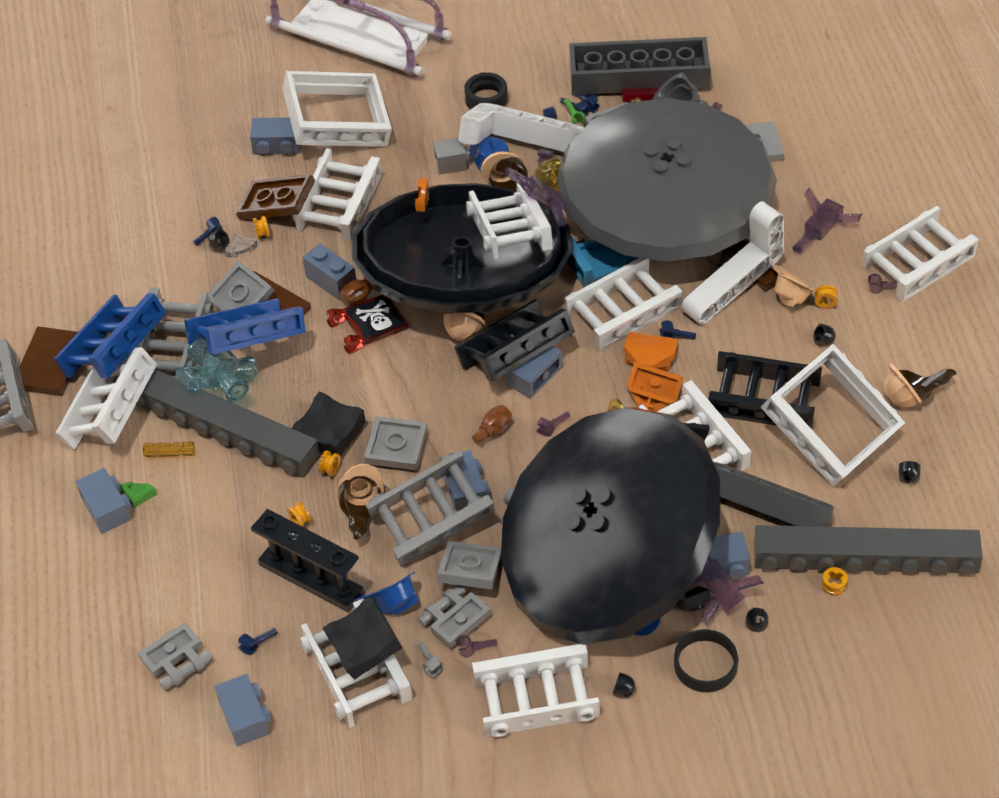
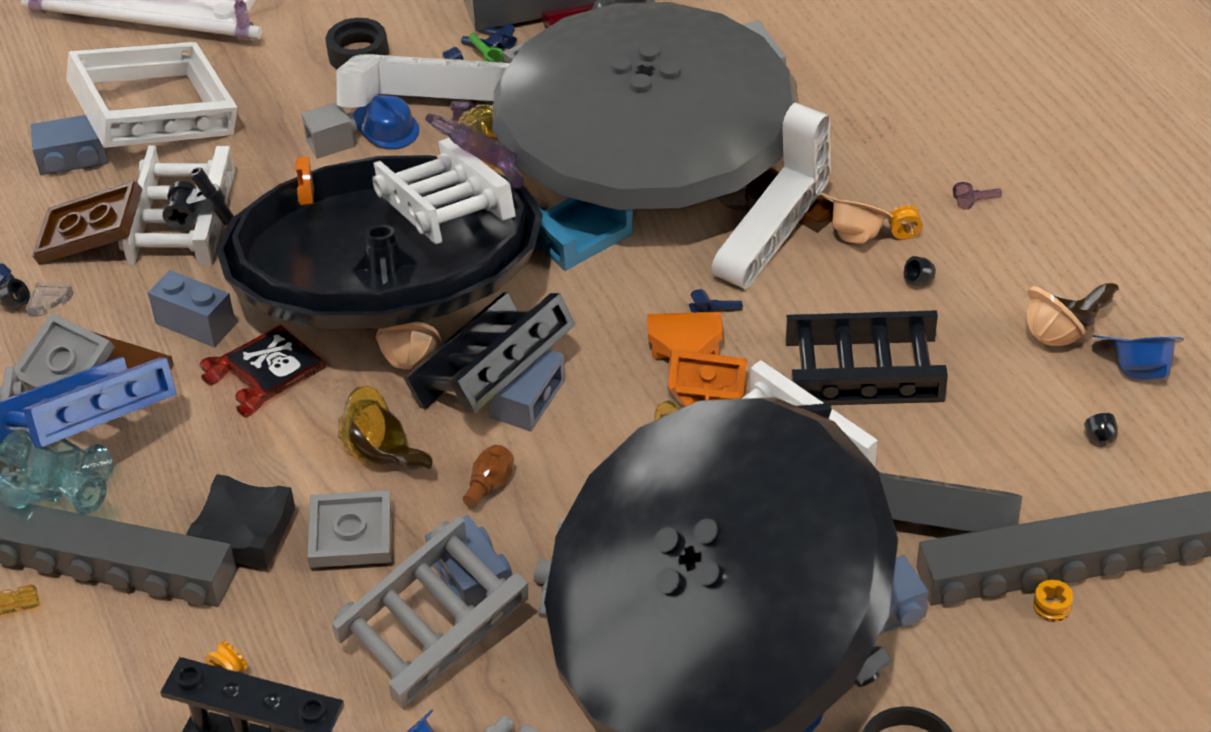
camera: 15 degrees left, 5 degrees down
light orange bush [253,216,270,239] -> none
light orange bush [318,450,341,477] -> none
light nougat piece [337,464,384,540] -> none
dark orange piece [339,278,373,307] -> none
light grey plate [437,541,501,589] -> none
light nougat piece [481,151,535,197] -> none
hand [536,412,570,437] -> none
white fence [565,258,682,352] -> none
piece [699,556,764,626] -> none
black hinge [745,607,769,632] -> none
white window [761,344,905,487] -> none
piece [792,188,862,254] -> none
white fence [862,206,979,302] -> none
none -> black piece [162,167,234,229]
none -> piece [337,386,433,469]
none -> blue piece [1093,335,1184,380]

